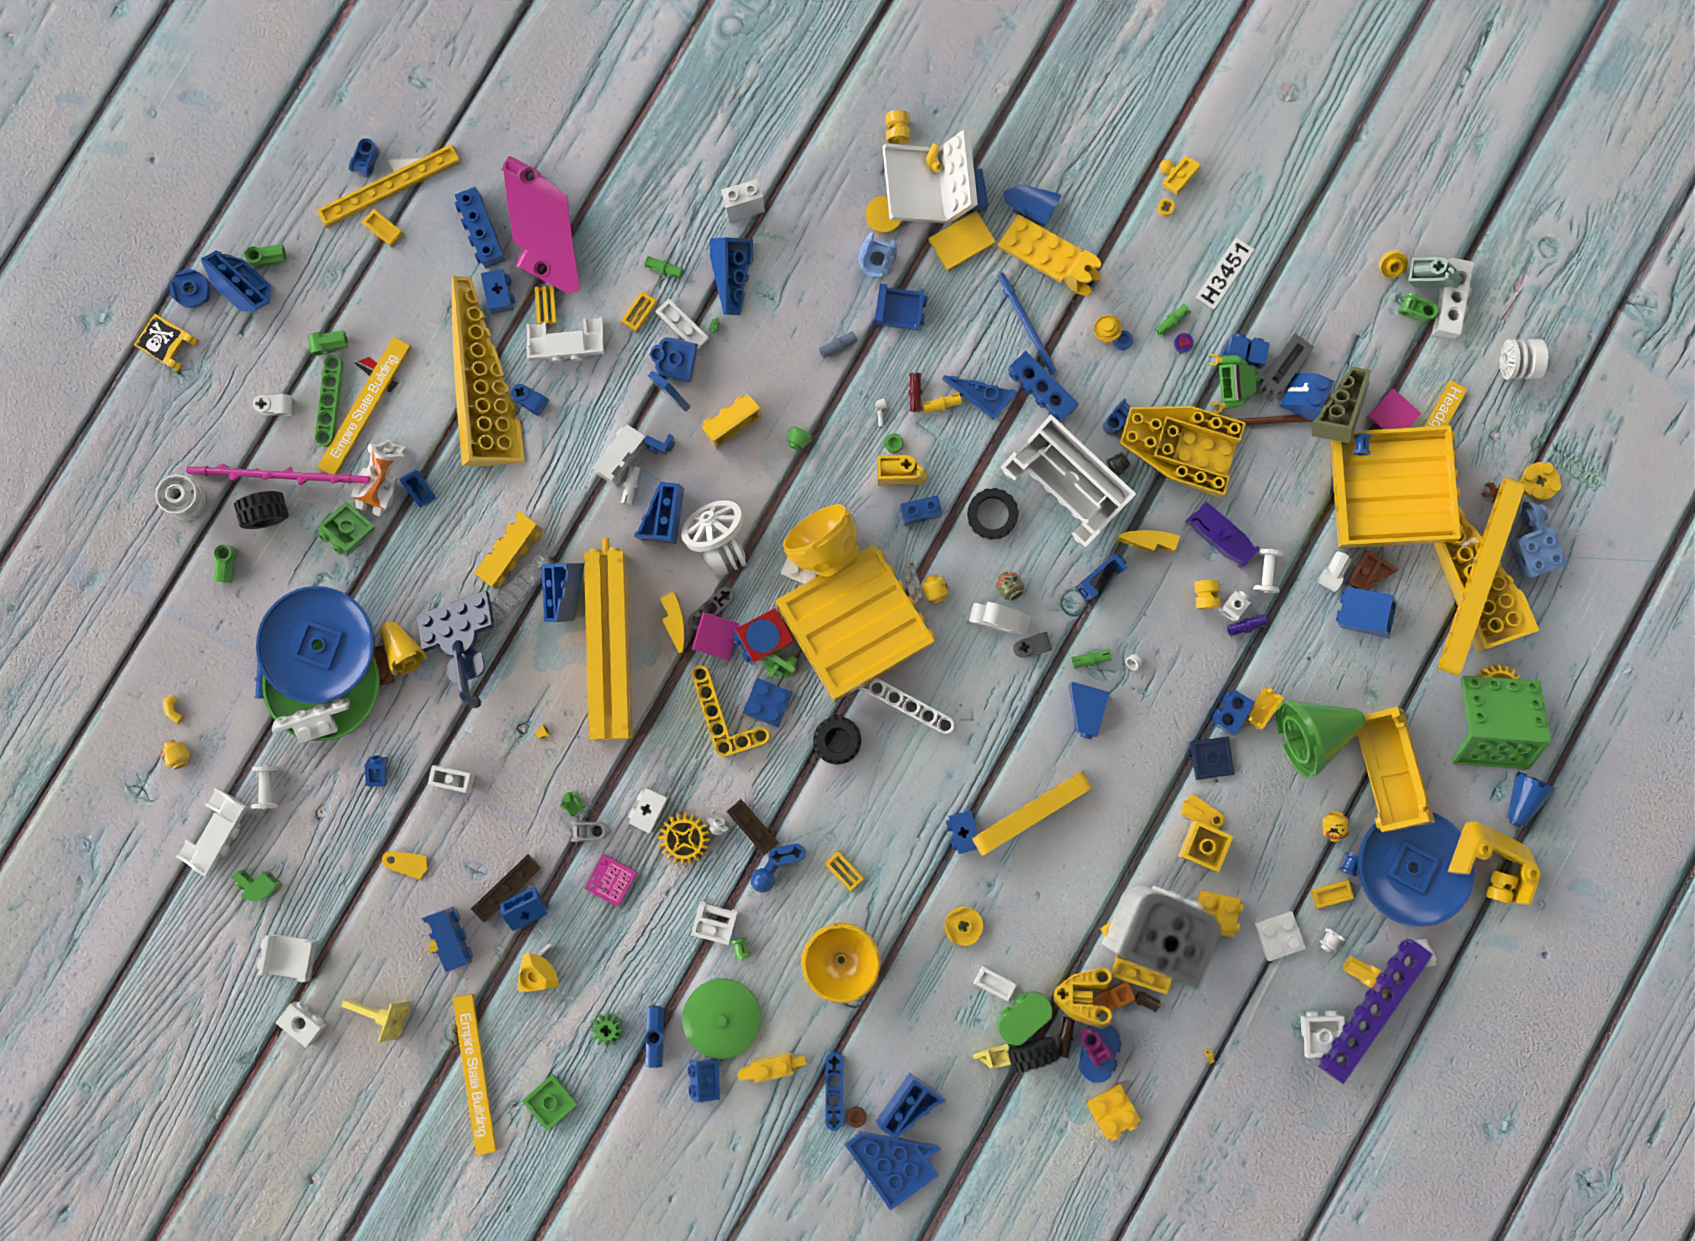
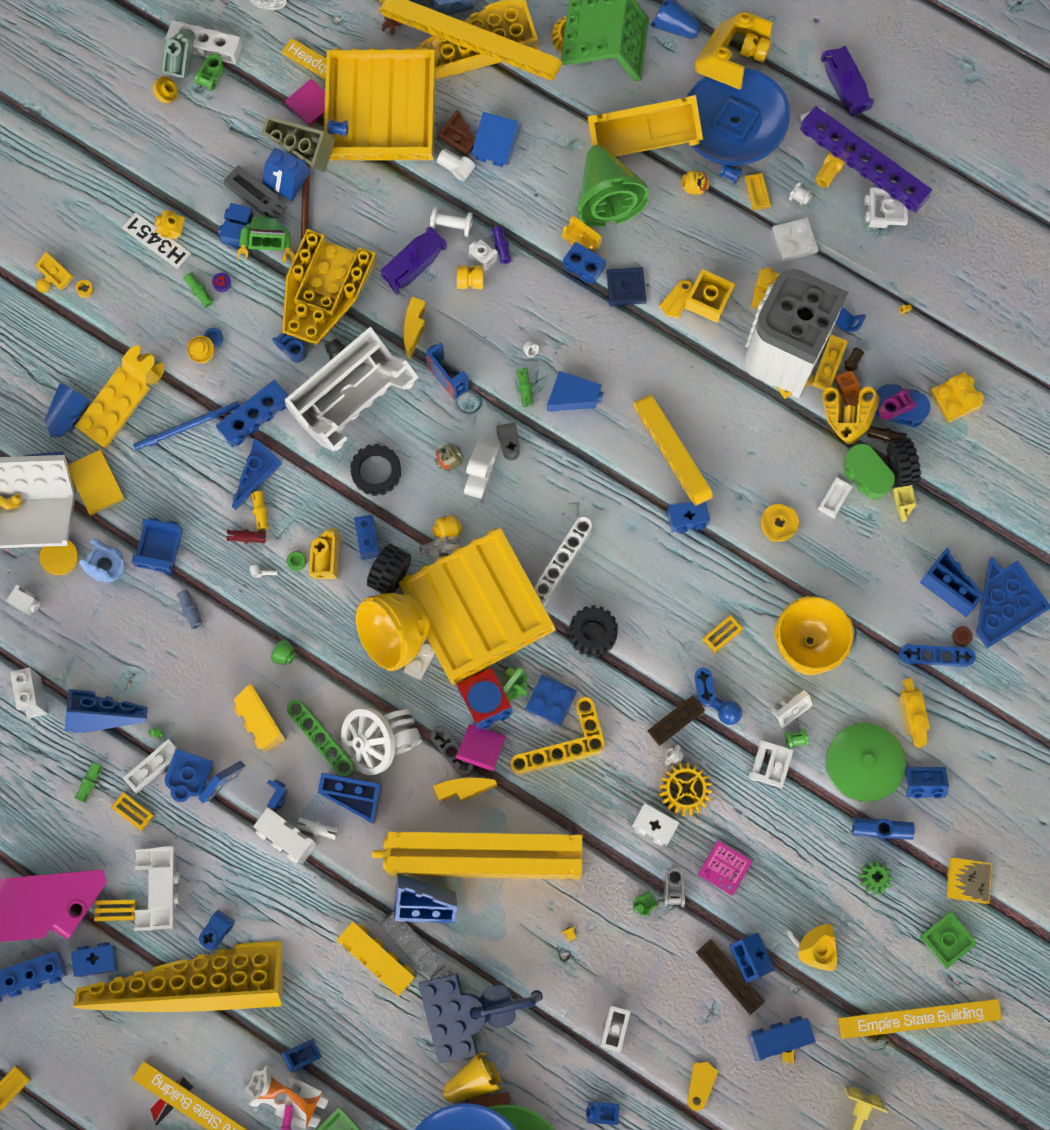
camera: 85 degrees left, 10 degrees down
none -> white brick [7,585,40,616]
none -> yellow brick [154,210,185,240]
none -> bright green beam [287,700,355,777]
none -> black tyre [367,543,411,594]
none -> white plate [772,690,813,728]
none -> dark purple piece [820,46,874,117]
none -> blue bracket [835,307,866,333]
none -> slope [946,858,992,904]

